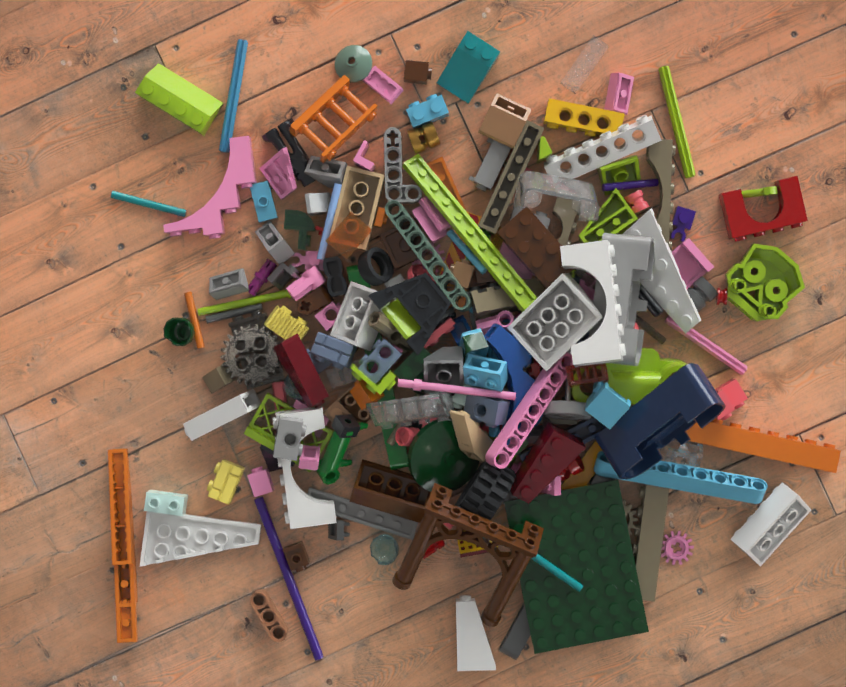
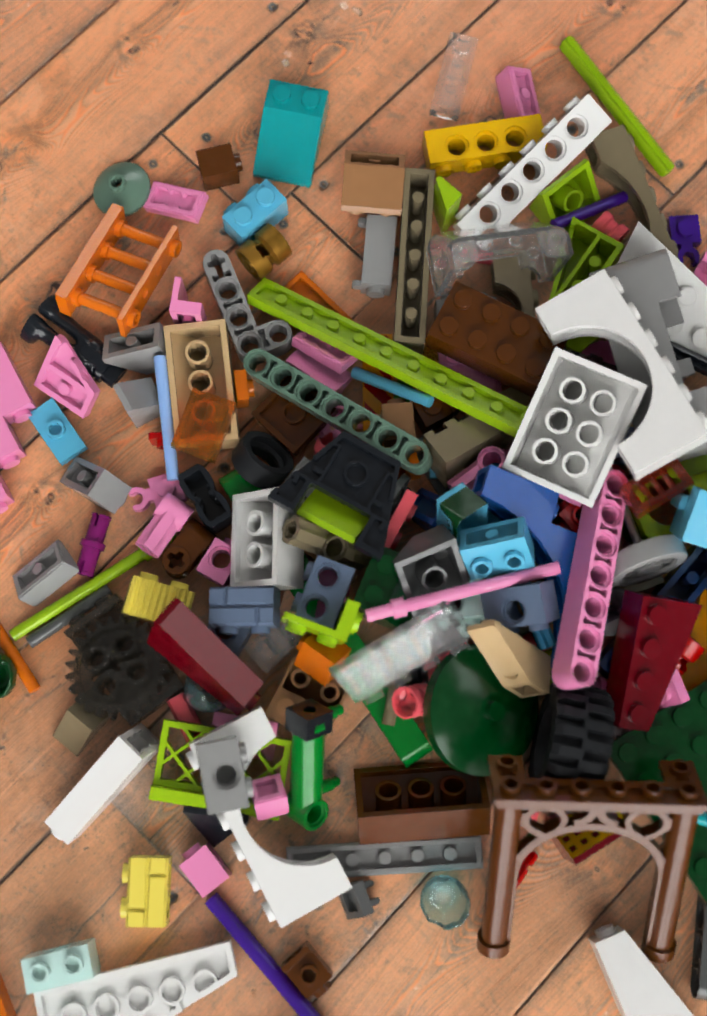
camera: 25 degrees left, 10 degrees down
flat silver bracket [267,262,300,290] -> none
clear green brick [284,209,316,251] -> none

